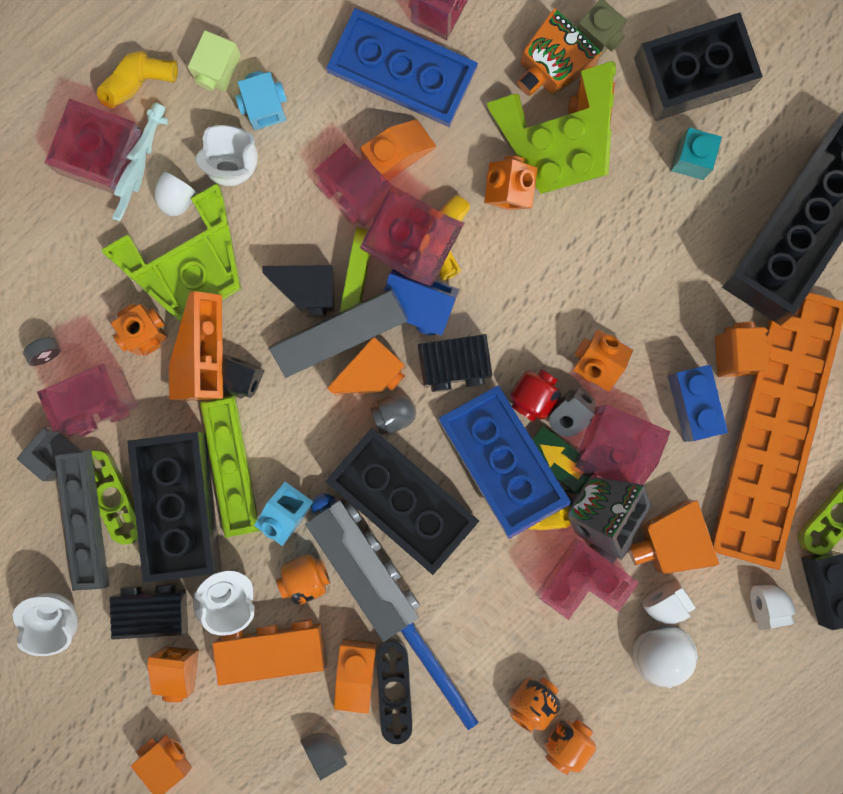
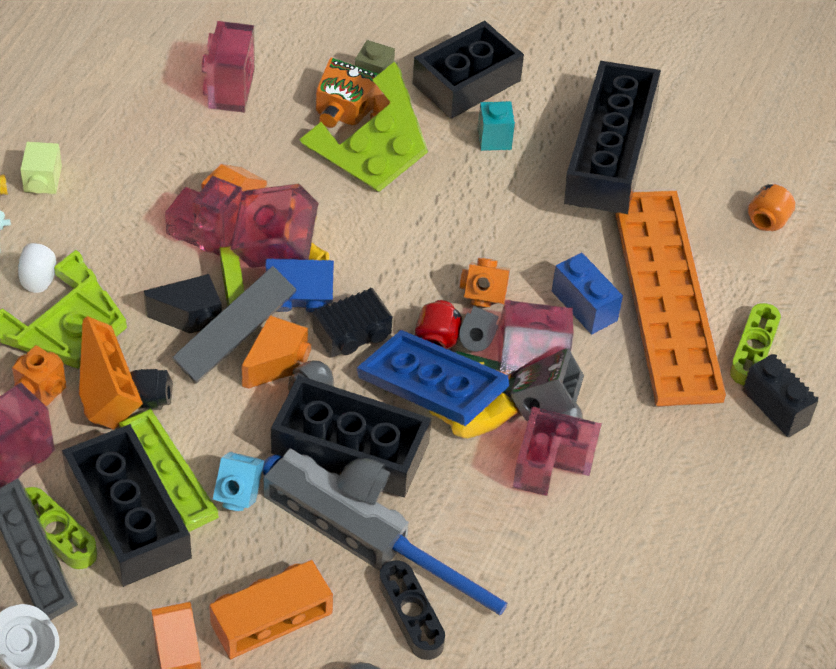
camera: 25 degrees left, 35 degrees down
black brick [109,584,188,640] -> none
white helmet [193,571,254,635] -> none
white helmet [195,125,258,186] -> none
medium azure brick [235,71,287,130] -> none
orange head [276,554,331,605] -> none
blue plate [326,8,478,128] -> none
orange slope [334,639,377,714] -> none
orange brick [484,156,538,210] -> none
orange head [509,677,561,733] -> none
orange head [544,719,596,775] -> none
orange torso [629,500,720,574] -> none
white helmet [632,625,698,689] -> none
white piece [642,579,696,624] -> none
orange brick [715,322,771,377] -> none
white piece [750,585,797,630] -> none
none -> dark grey piece [336,458,391,505]

